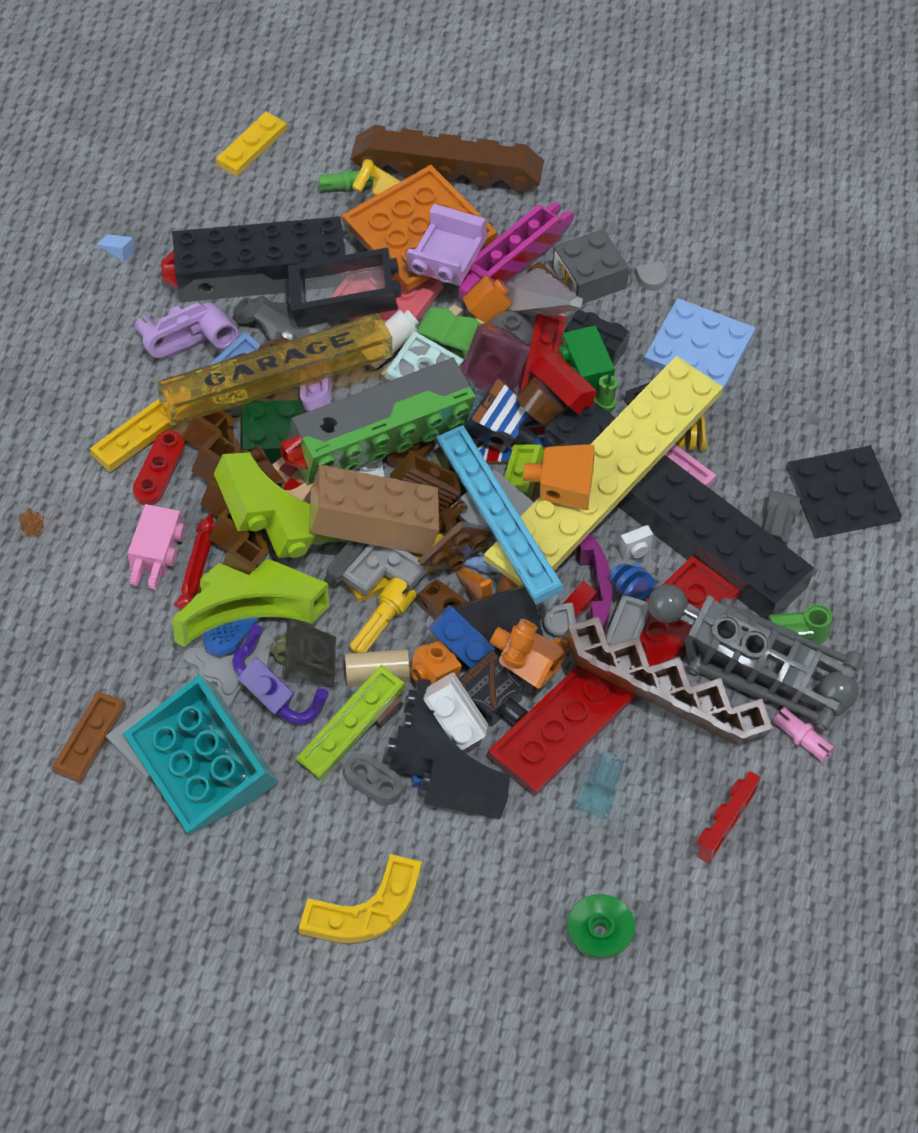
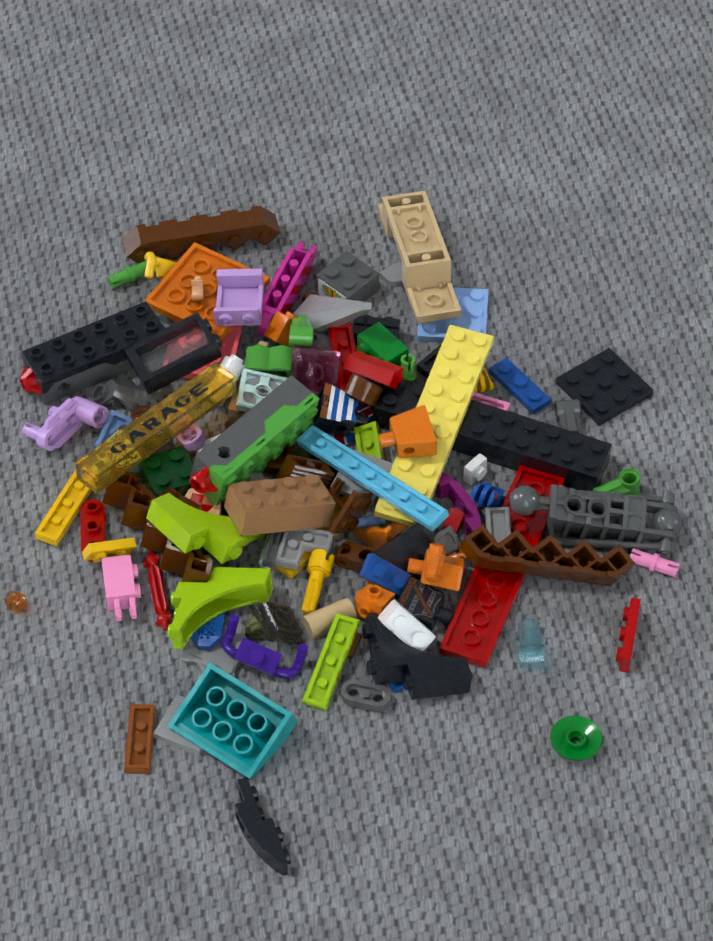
camera: 20 degrees left, 5 degrees down
yellow plate [216,112,287,176] -> none
yellow plate [298,854,422,943] -> none
none -> yellow plate [82,537,137,563]
none -> light nougat piece [191,276,203,300]
none -> black slope [234,777,291,876]
none -> bright green piece [289,314,314,347]
none -> tan bracket [378,191,461,324]
none -> blue plate [489,357,551,415]

